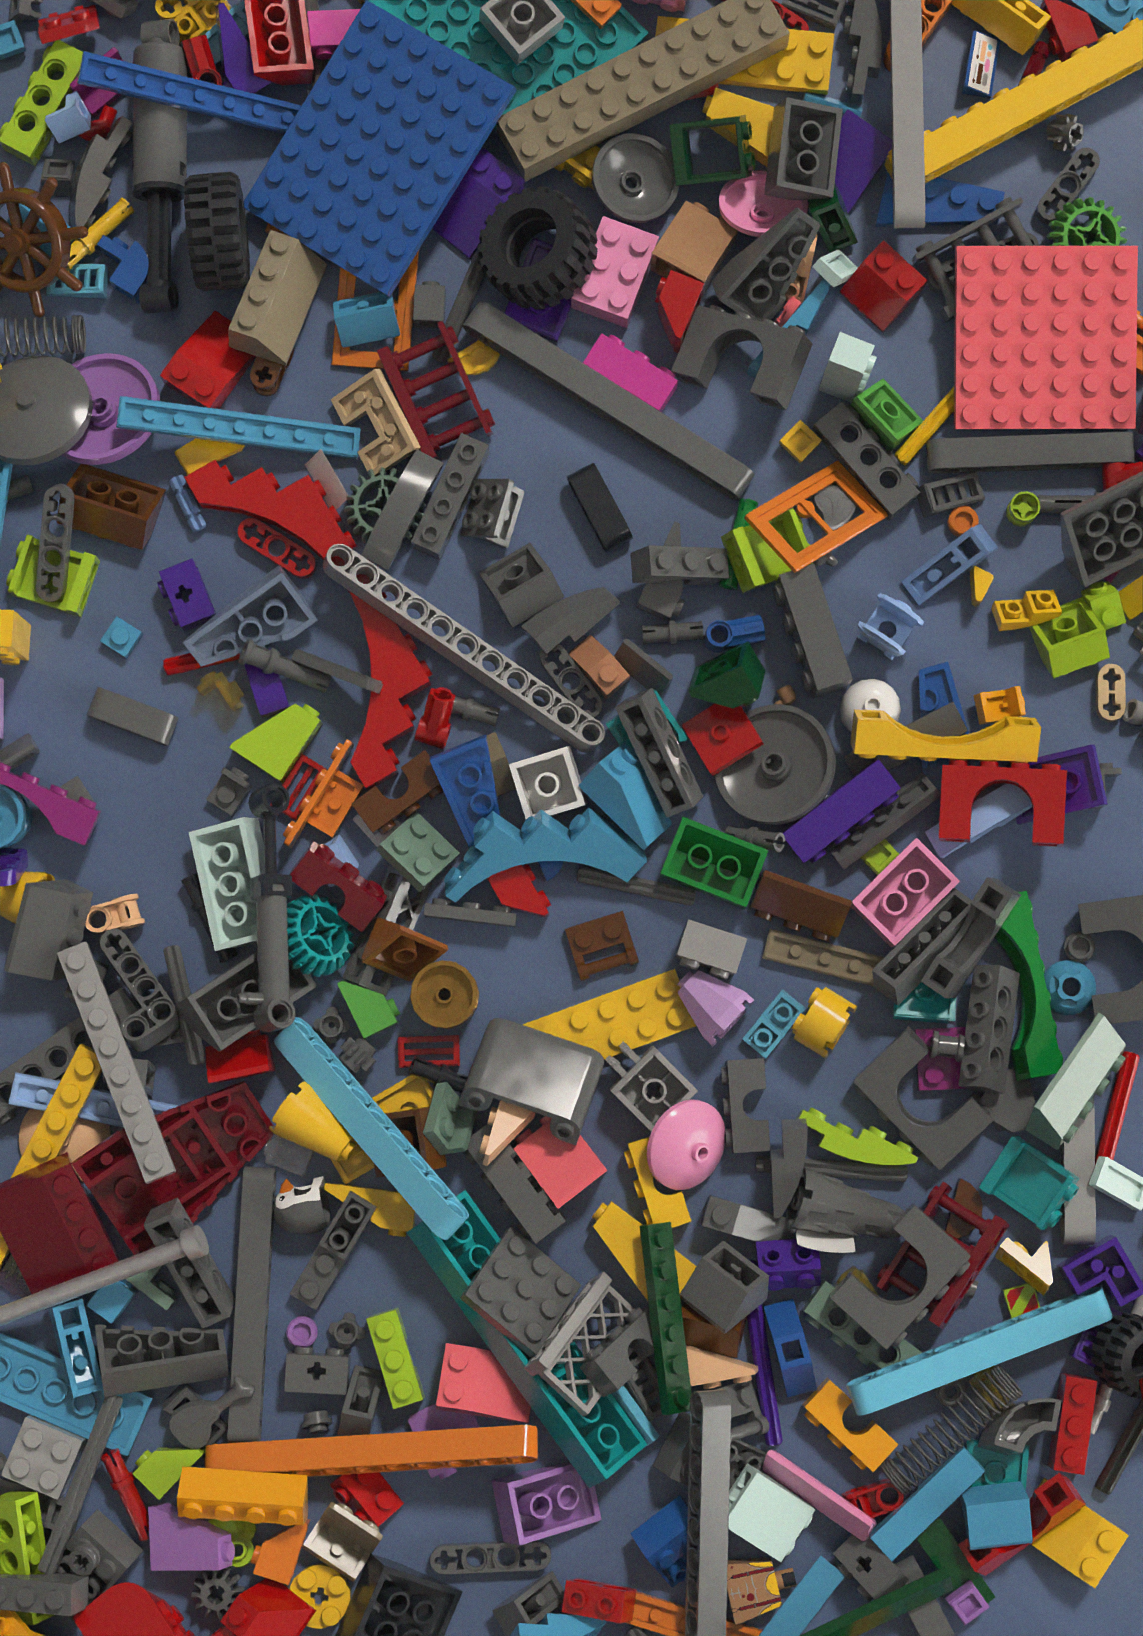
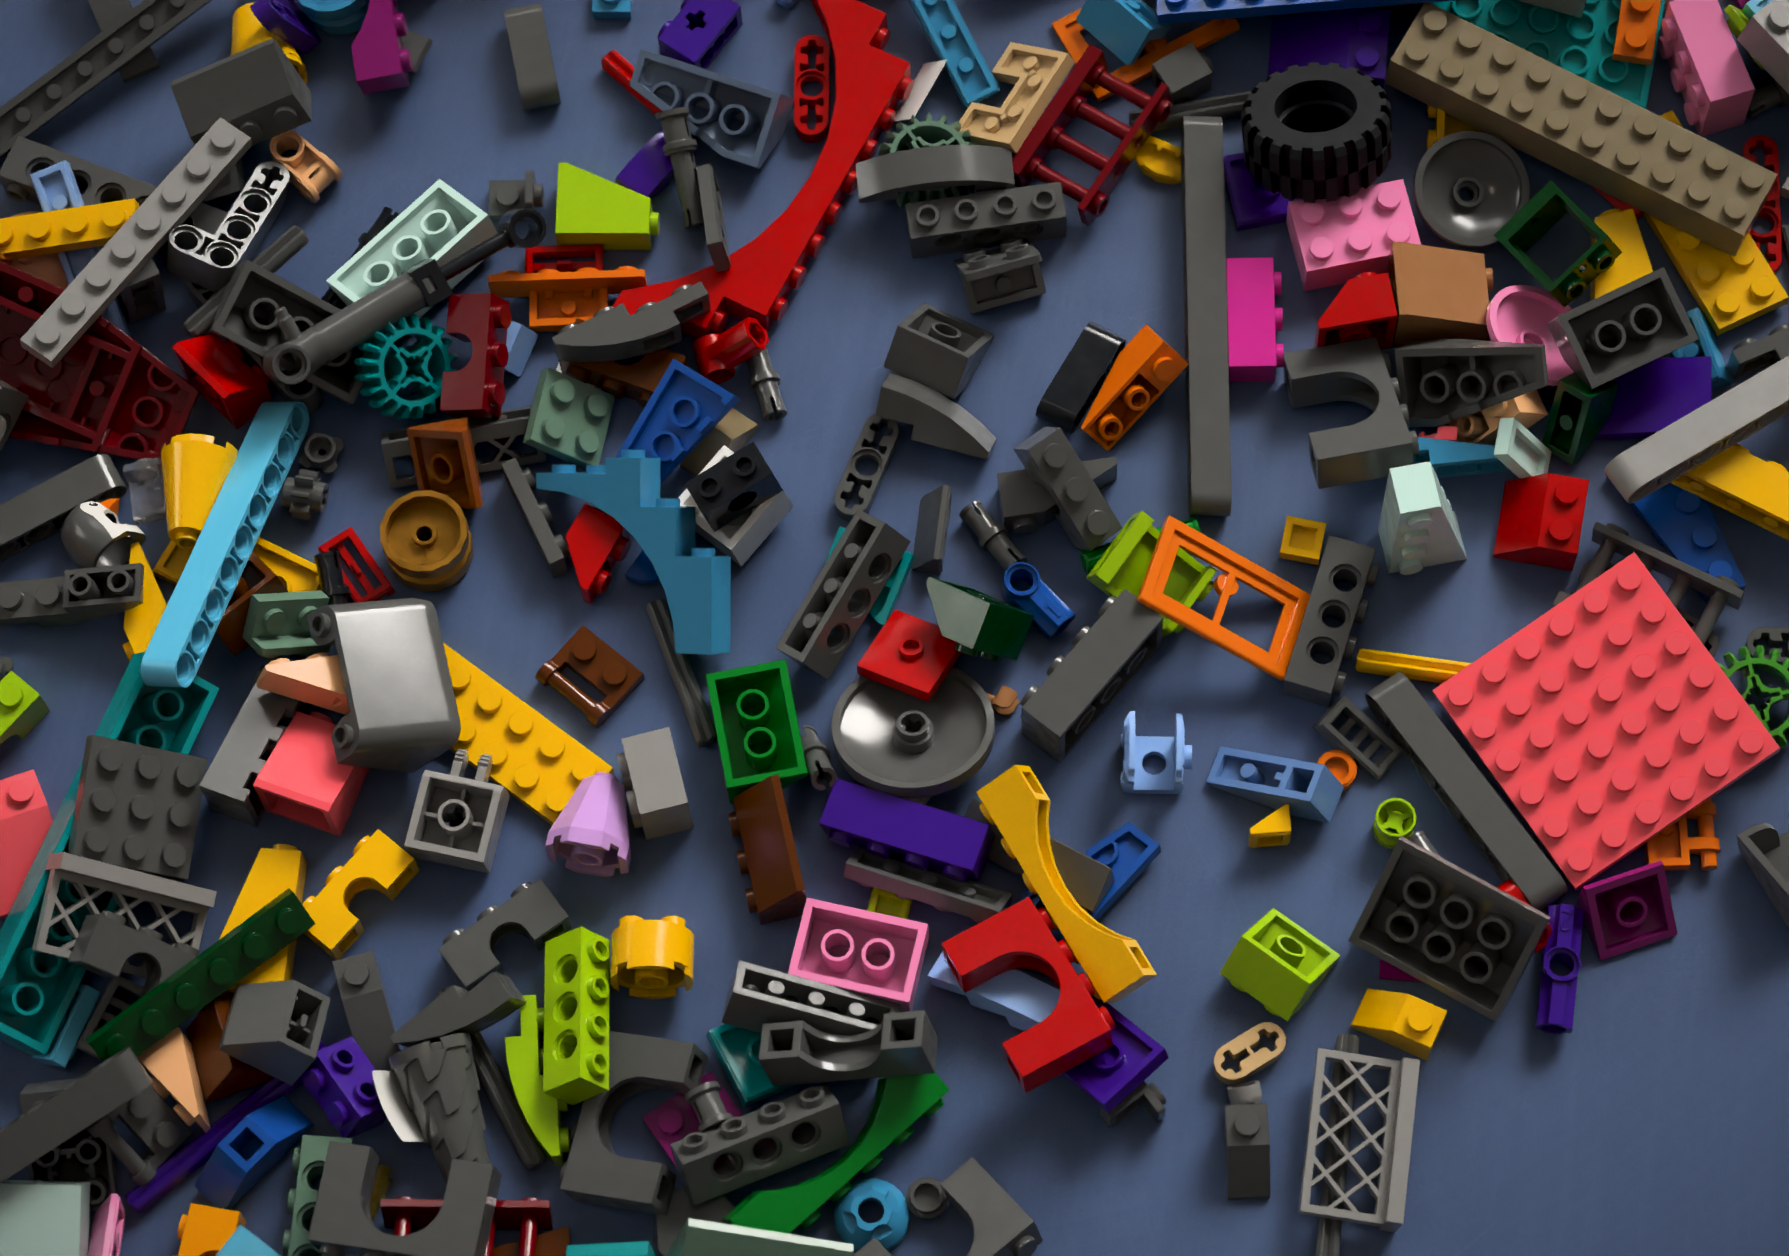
camera: 60 degrees right, 15 degrees down
clear yellow bracket [196,671,244,712] -> none
light grey beam [323,544,605,753] -> none
bright green slope [337,981,400,1039] -> none
nougat slope [568,635,630,700] -> none
dark azure slope [578,742,672,850] -> none
bright pink dish [647,1100,726,1190] -> none
medium azure slope [742,989,806,1058] -> none
dark tan tile [762,929,885,987] -> none
dark grey piece [812,485,856,567] -> none
white cylinder [839,679,901,732] -> none
bright green slope [851,379,923,452] -> none
light orange bracket [973,686,1026,725] -> none
yellow slope [991,590,1062,631] -> none
lime bracket [1081,581,1126,630] -> none
none -> lime brick [543,926,610,1105]
none -> dark grey slope [552,281,711,362]
none -> black brick [684,441,783,532]
none -> orange slope [1081,324,1189,451]

